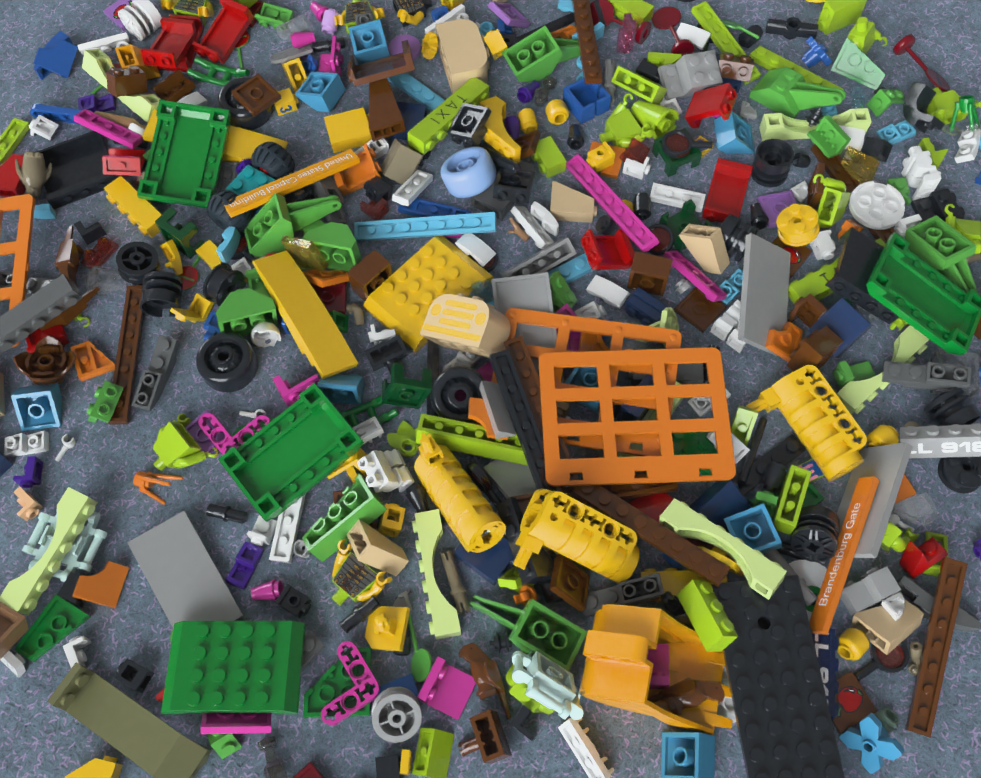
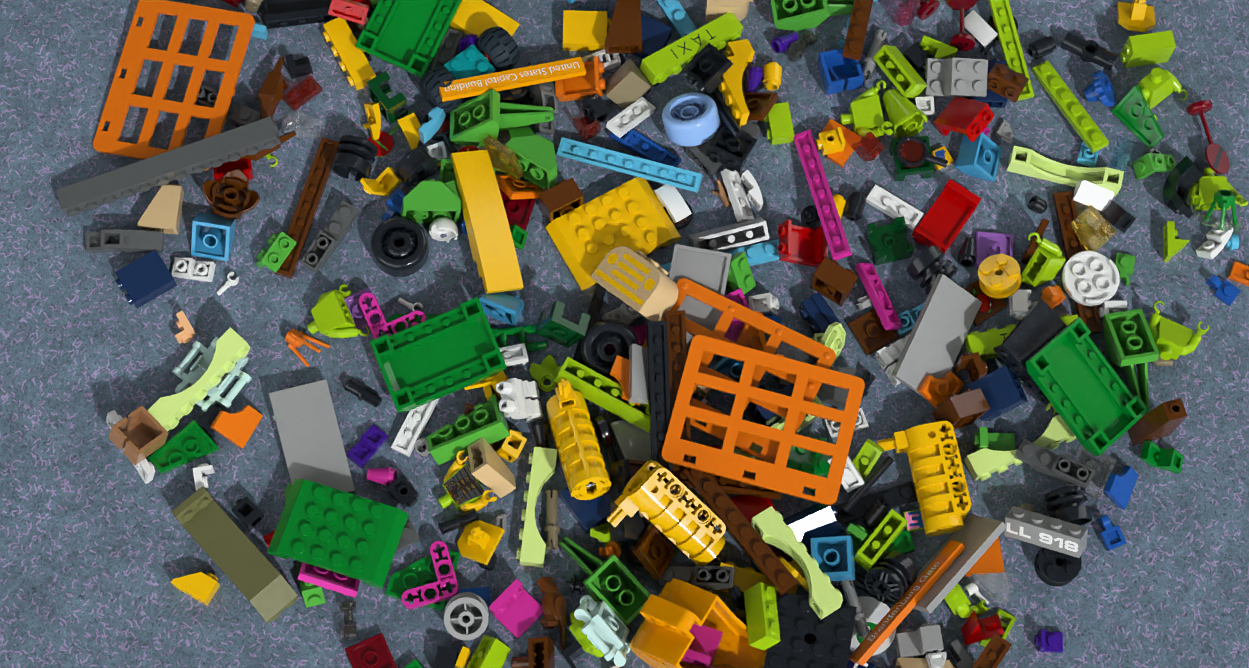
camera: 10 degrees right, 5 degrees up
dark purple bracket [13,456,43,488] -> none
orange wing [70,341,115,382] -> none
black wheel [116,241,160,285] -> none
white bracket [247,515,277,546] -> none
dark pink bracket [272,374,320,407] -> none
dark tan arm [346,303,365,326] -> none
black brick [364,335,408,377] -> none
white bracket [368,324,396,346] -> none
bright green piece [408,613,432,682] -> none
clear light blue plate [470,280,494,303] -> none
yellow head [545,99,569,125] -> none
tan slope [550,181,597,223] -> none
black cone [567,124,584,150] -> none
white slope [586,275,629,309] -> none
white bracket [623,157,651,180] -> none
piece [648,224,674,255] -> none
tan slope [679,224,730,275] -> none
bright green piece [721,19,759,39] -> none
bright green slope [749,67,846,119] -> none
black wheel [751,139,794,188] -> none
white tile [790,181,808,203] -> none
black wheel [805,106,824,127] -> none
bright green bracket [807,115,851,158] -> none
yellow head [867,425,899,448] -> none
medium azure slope [876,120,916,144] -> none
white hips [901,146,941,201] -> none
black plate [911,188,965,222] -> none

